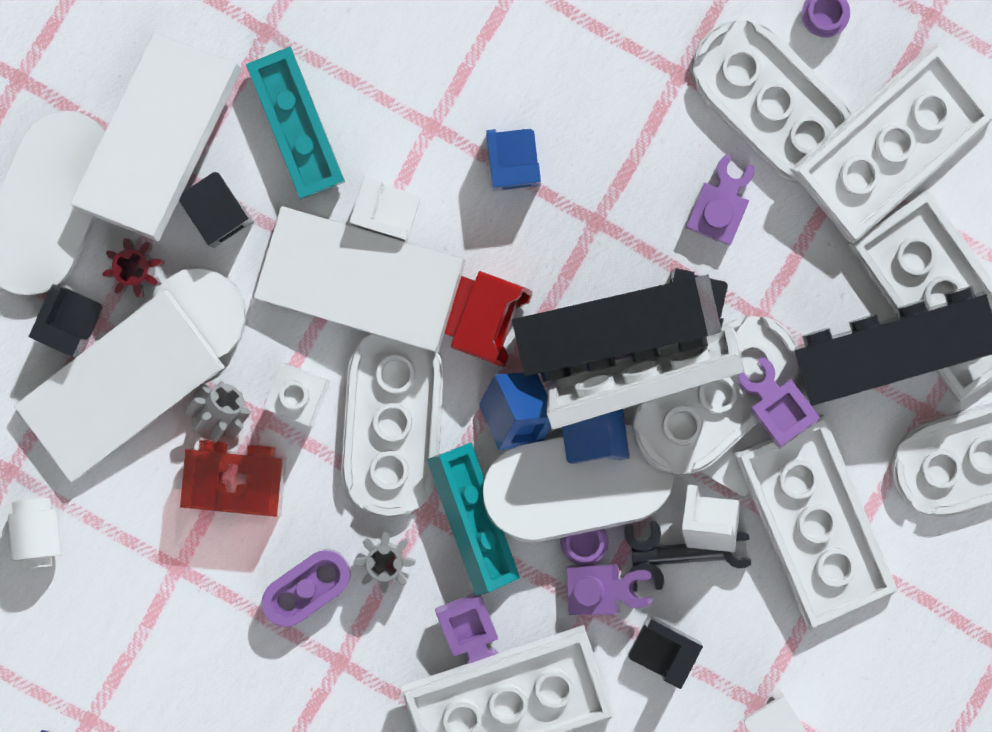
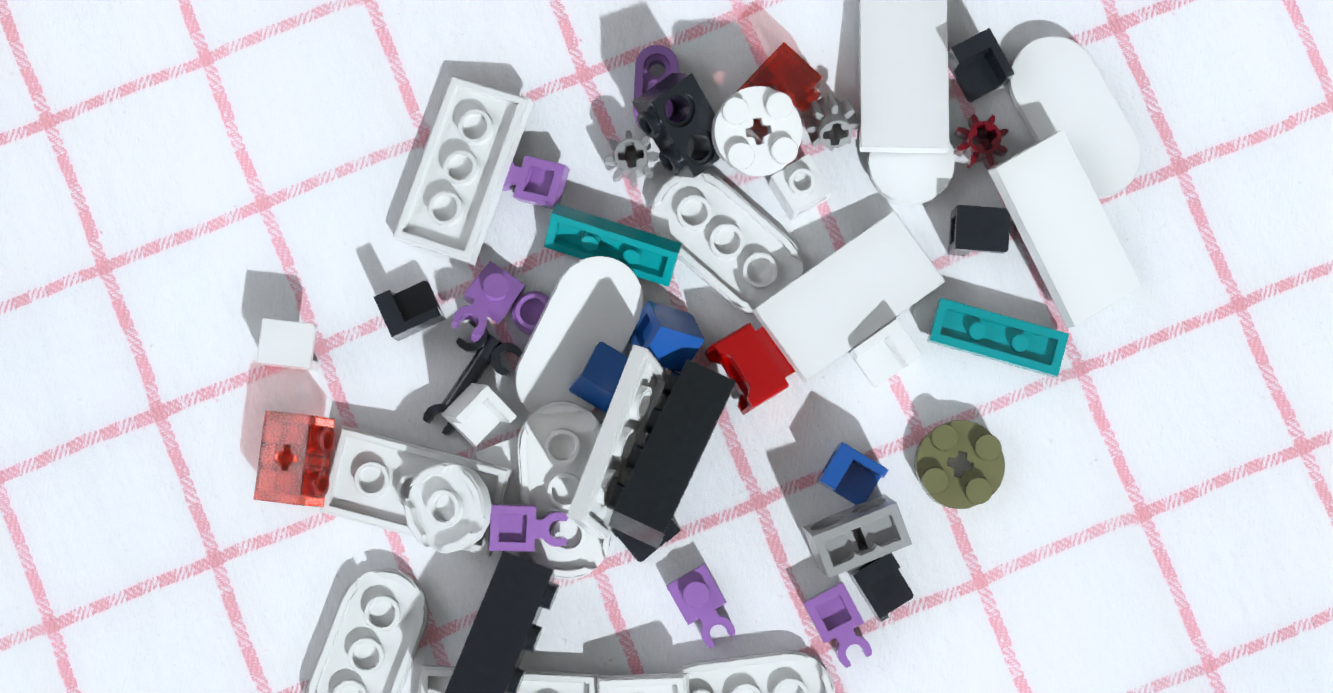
camera: 130 degrees right, 5 degrees down
none -> clear red brick [253,410,335,507]
none -> white tile [404,462,492,554]
none -> black brick [632,73,720,178]
none -> white plate [711,86,802,177]
none -> medium lavender plate [802,582,872,668]
none -> light grey brick [803,494,912,578]
none -> black panel [849,553,914,622]
none -> olive plate [914,420,1005,509]

